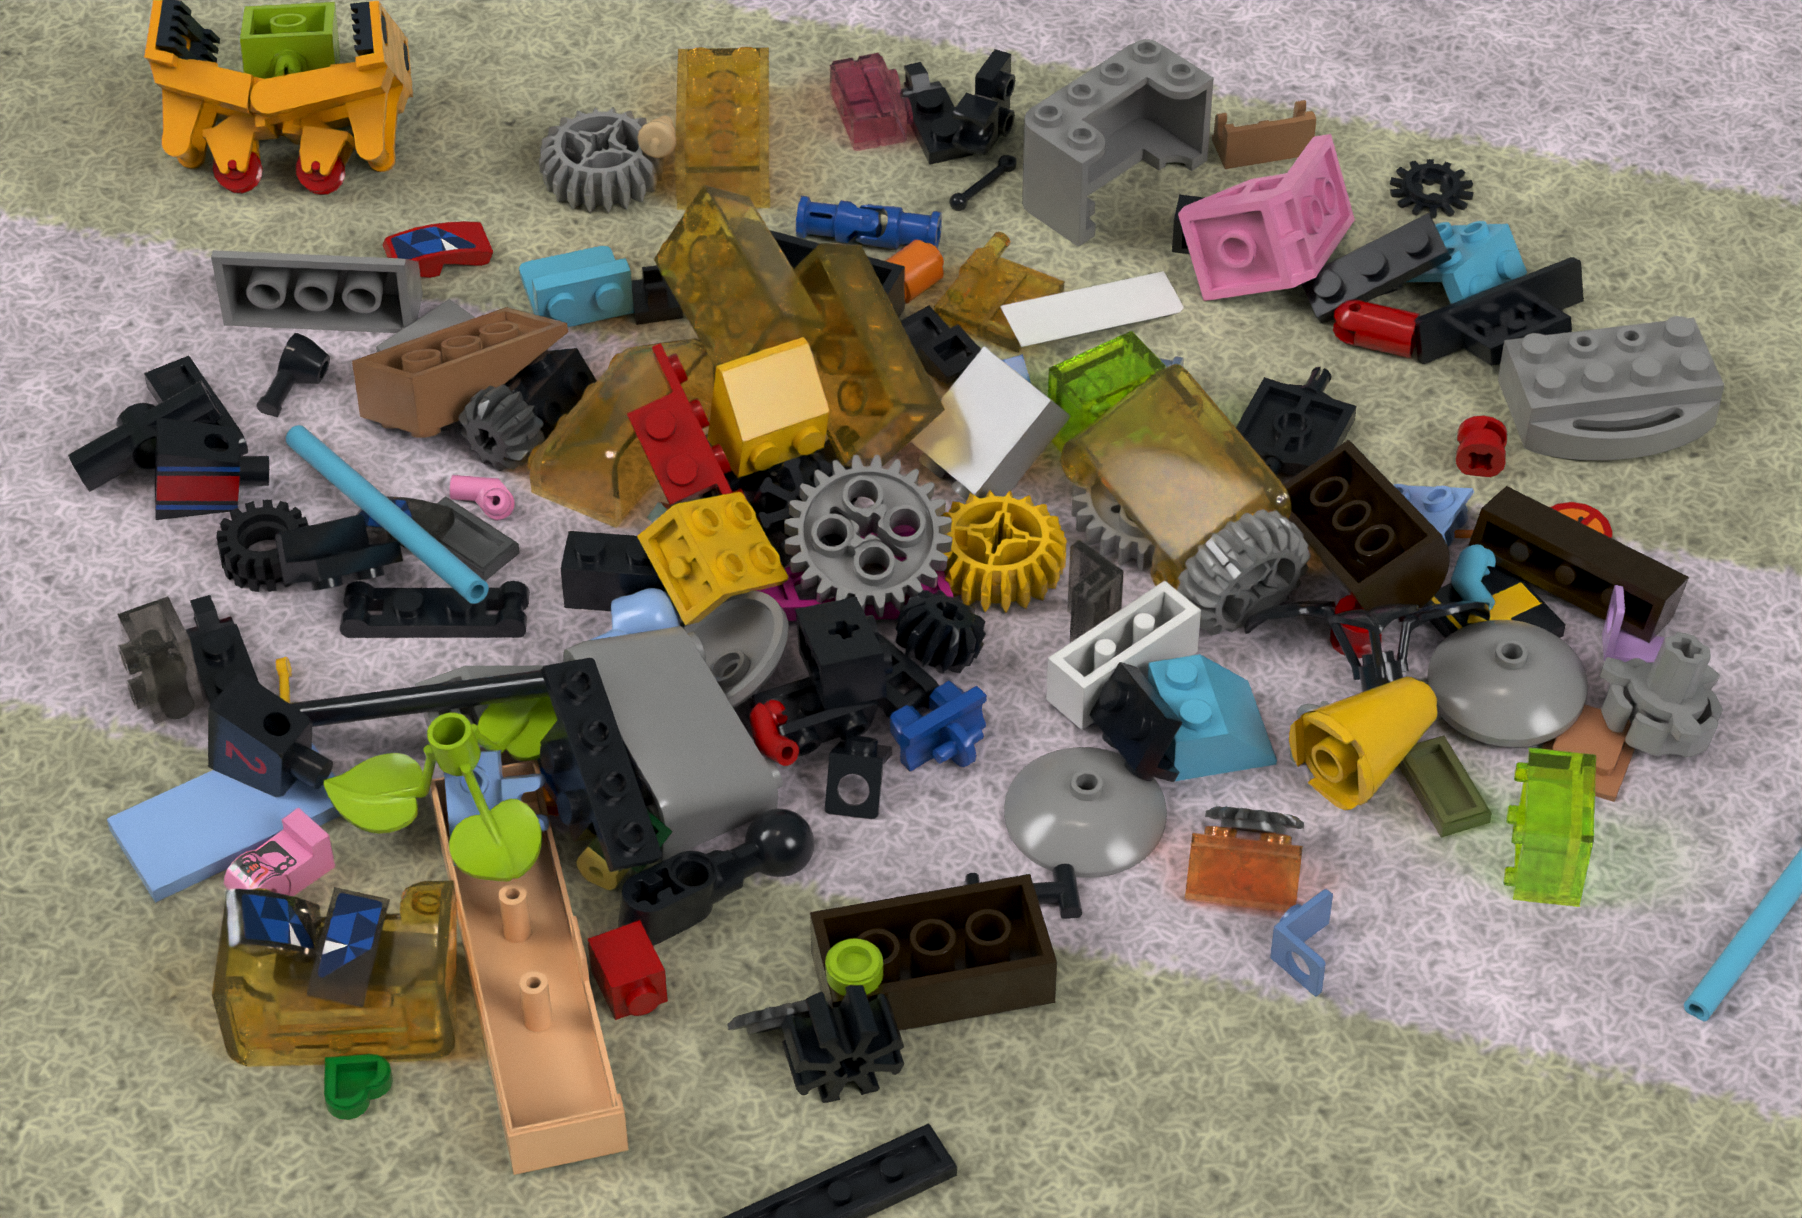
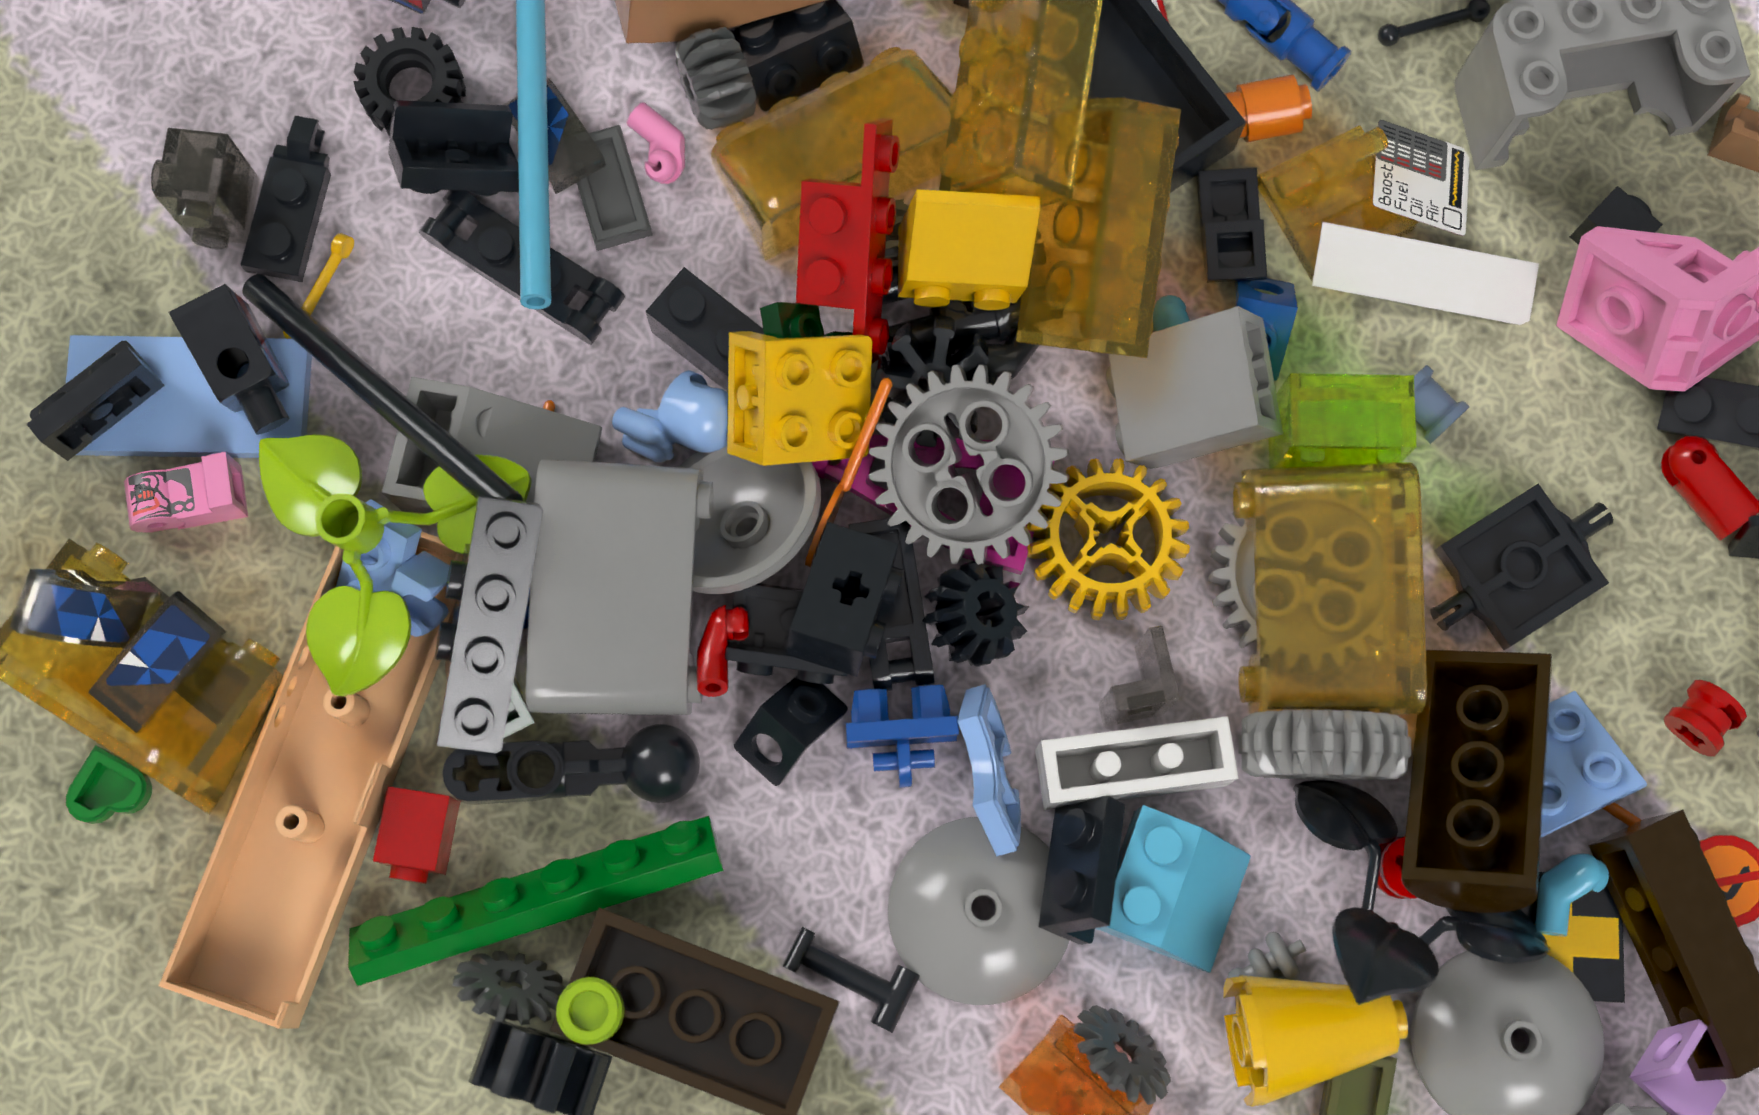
camera: 30 degrees right, 30 degrees up
none -> black bracket [26,341,165,461]
none -> green plate [348,816,724,986]
none -> orange piece [805,378,893,567]
none -> light blue tile [957,684,1021,856]
none -> sticker [1372,120,1469,236]

